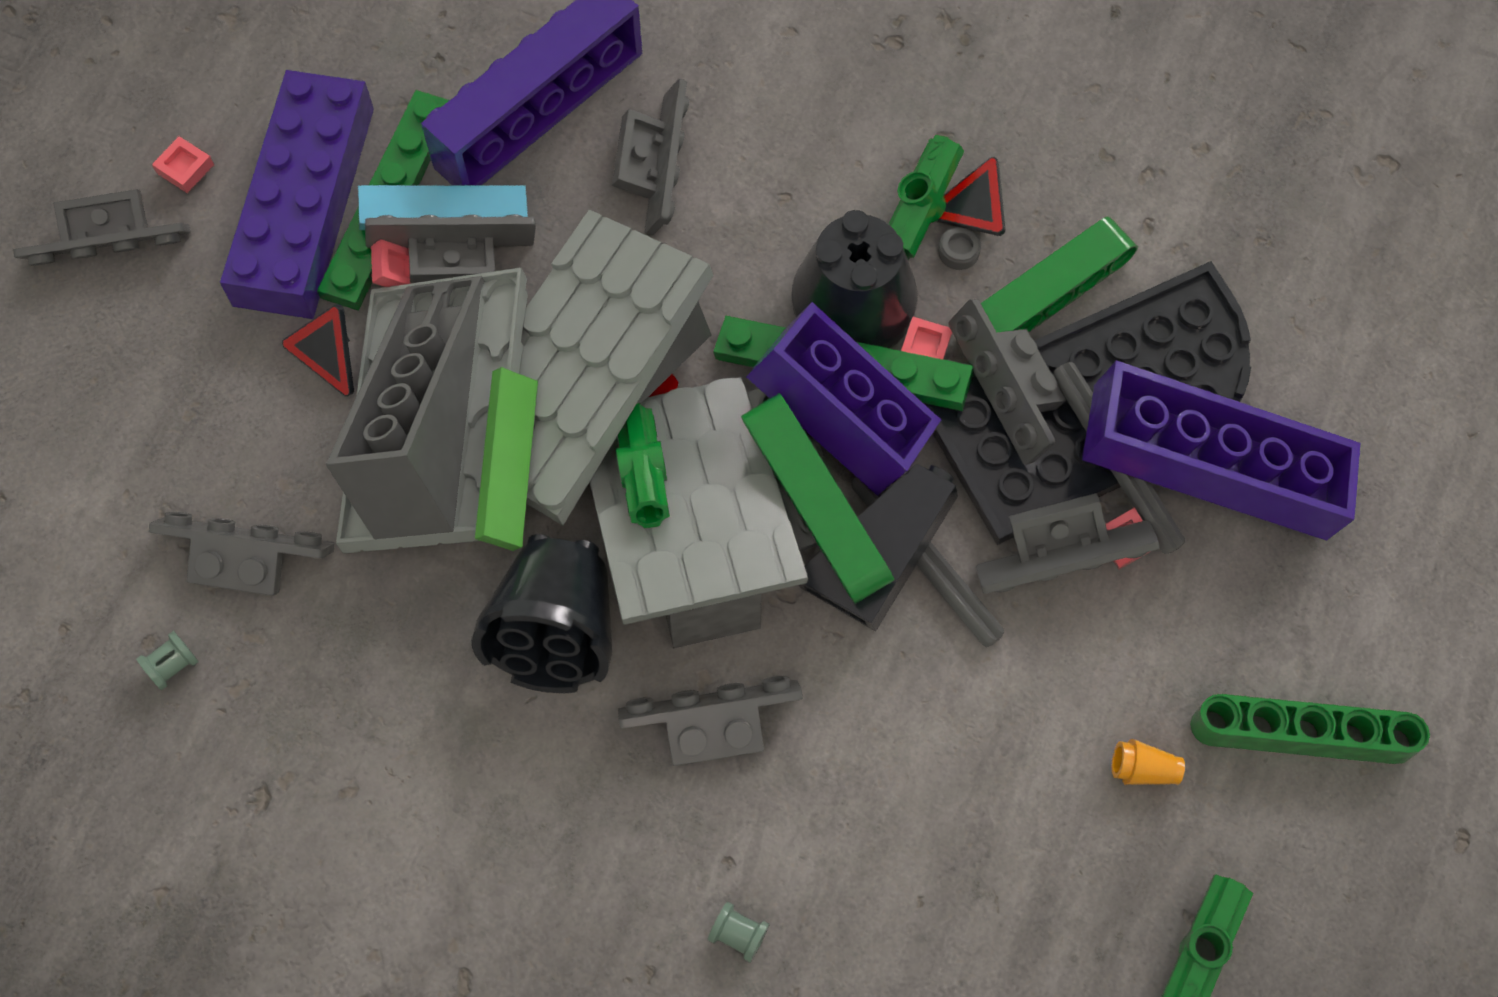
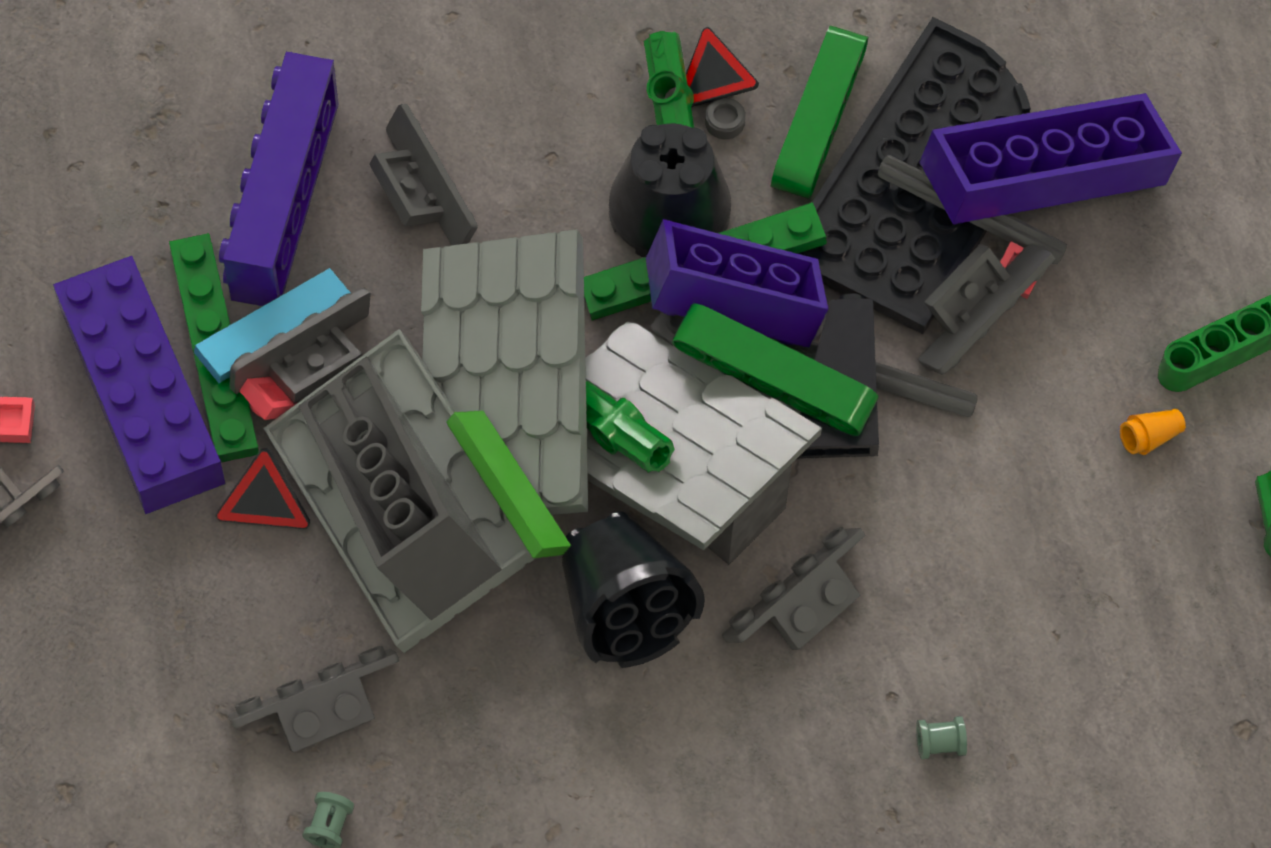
camera: 35 degrees left, 5 degrees down
coral plate [901,317,952,360] -> none
dark grey bracket [948,299,1066,465] -> none

